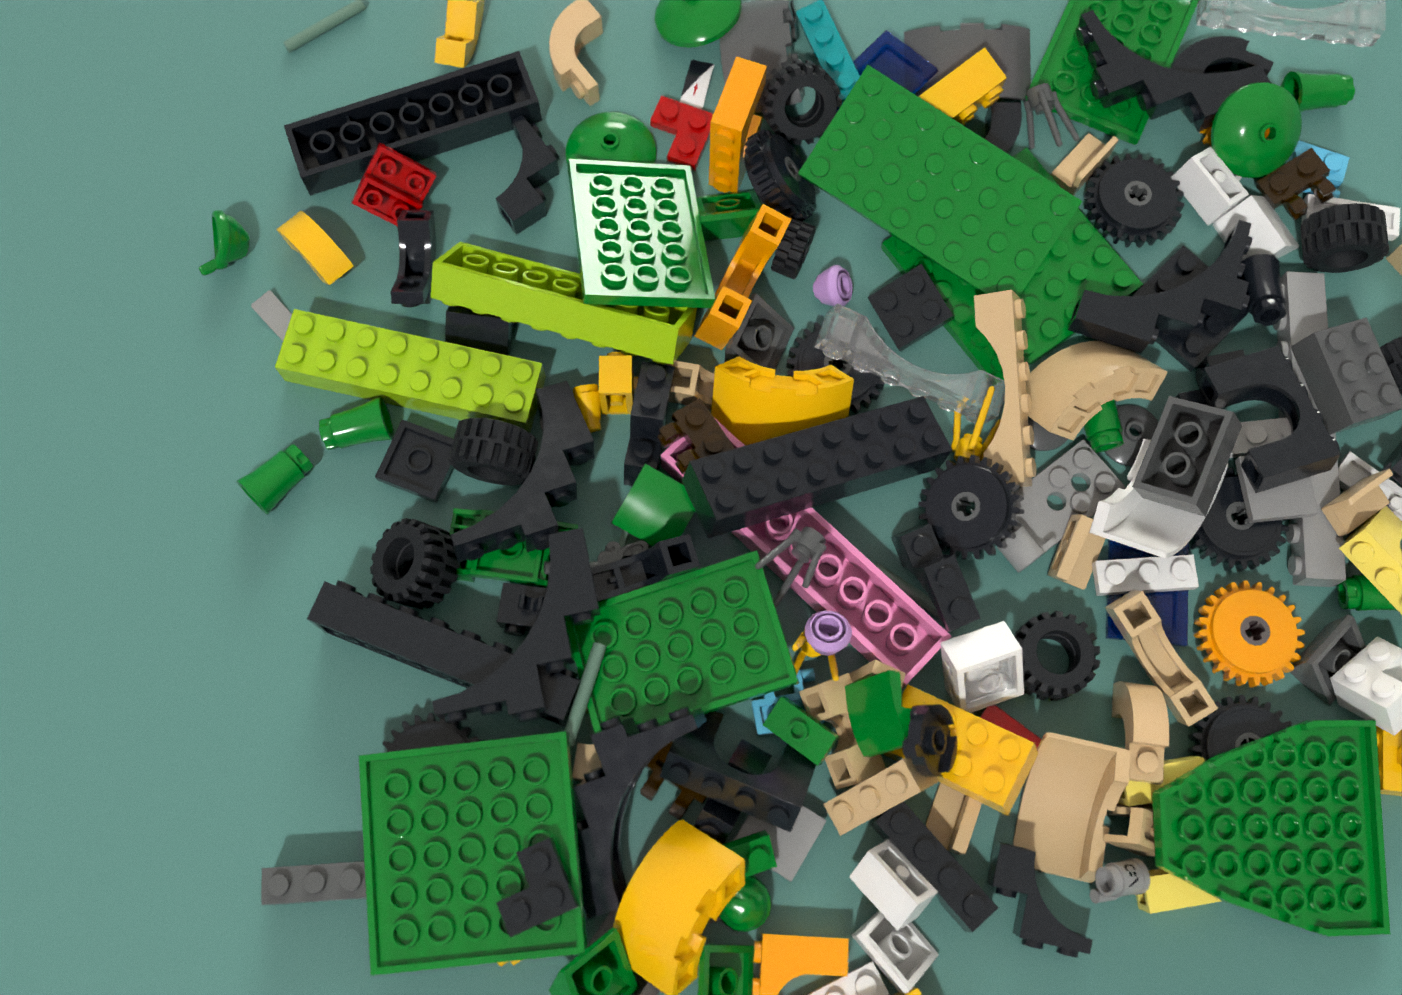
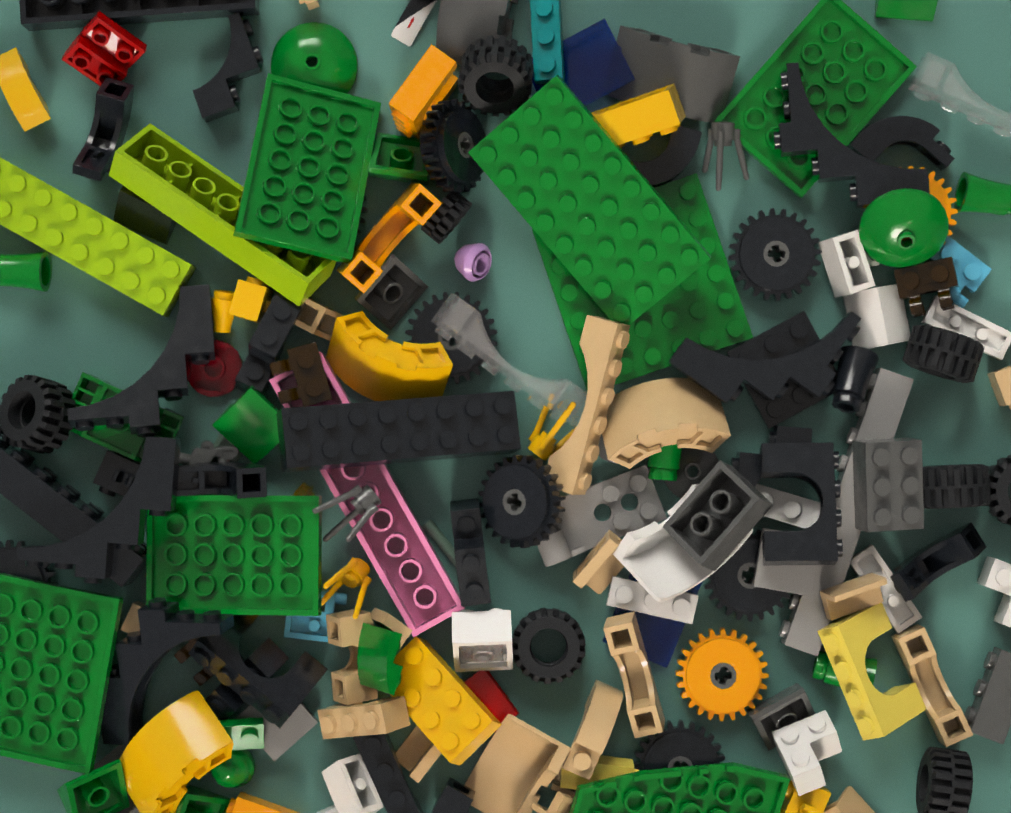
camera: 20 degrees right, 15 degrees up
black plate [375,419,454,503] -> none
black tyre [448,418,538,486] -> none
black plate [496,838,580,937] -> none
sand green bar [564,642,607,747] -> none
red plate [650,95,713,171] -> none
green plate [763,696,840,766] -> none
lavender cone [805,610,852,656] -> none
black plate [867,264,955,352] -> none
black plate [902,704,957,777] -> none
tan panel [1051,133,1119,196] -> none
none -> dark red tile [186,340,243,397]

